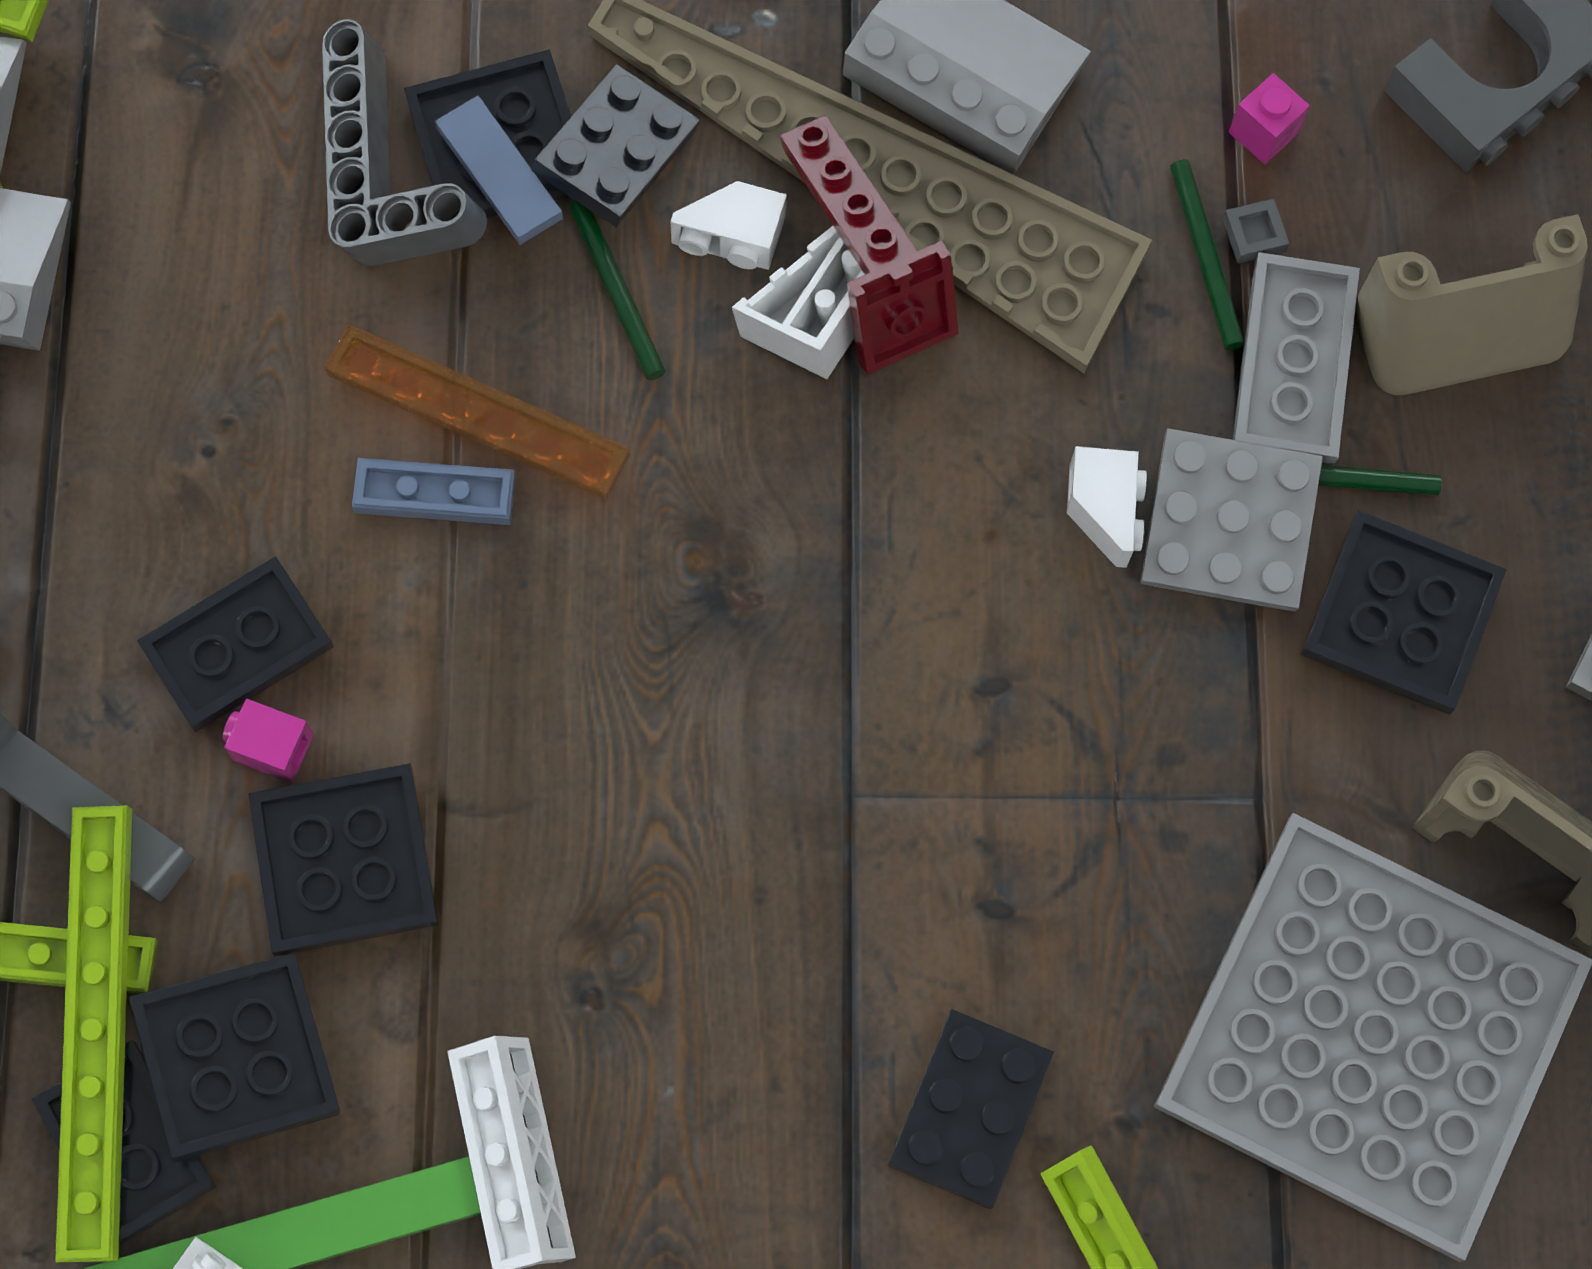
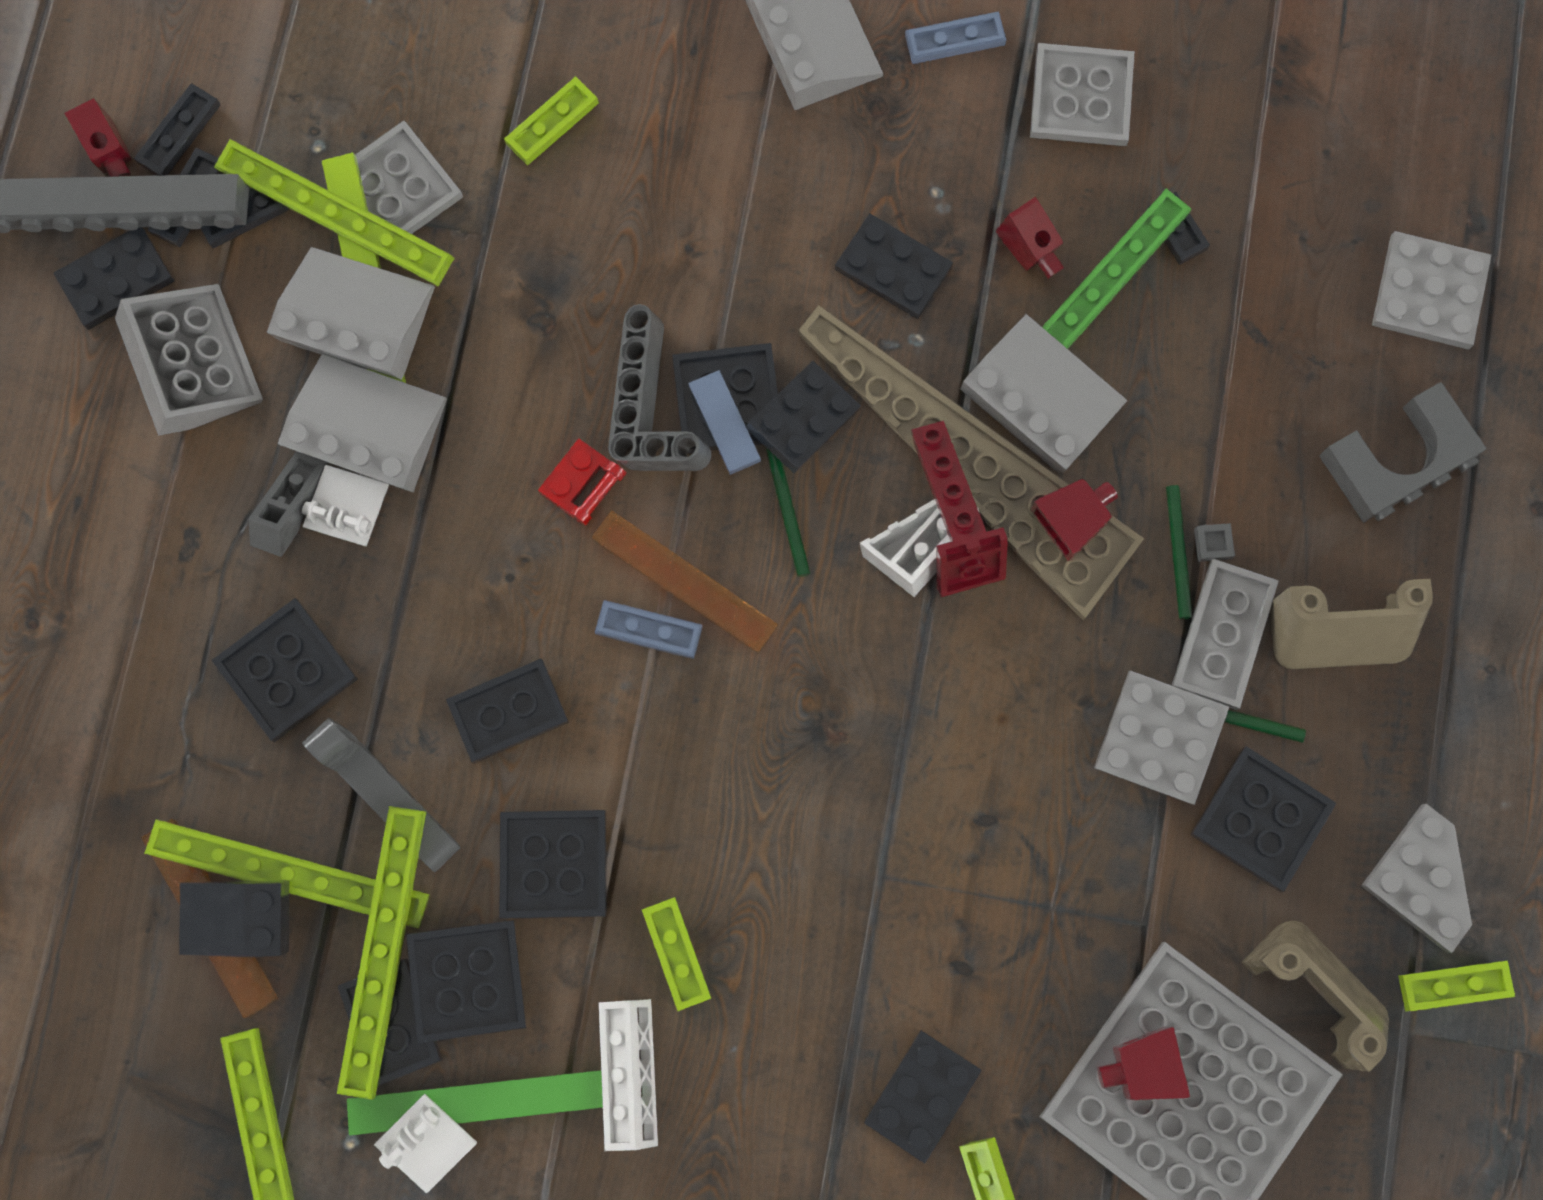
camera: 15 degrees right, 5 degrees up
dark pink brick [223,699,314,783] -> none
white slope [670,181,787,270] -> none
white slope [1067,446,1147,568] -> none
dark pink brick [1229,73,1310,165] -> none
none -> red plate [538,438,627,526]
none -> lime plate [642,897,712,1011]
none -> dark red torso [1030,479,1118,562]
none -> dark red torso [1097,1026,1190,1100]

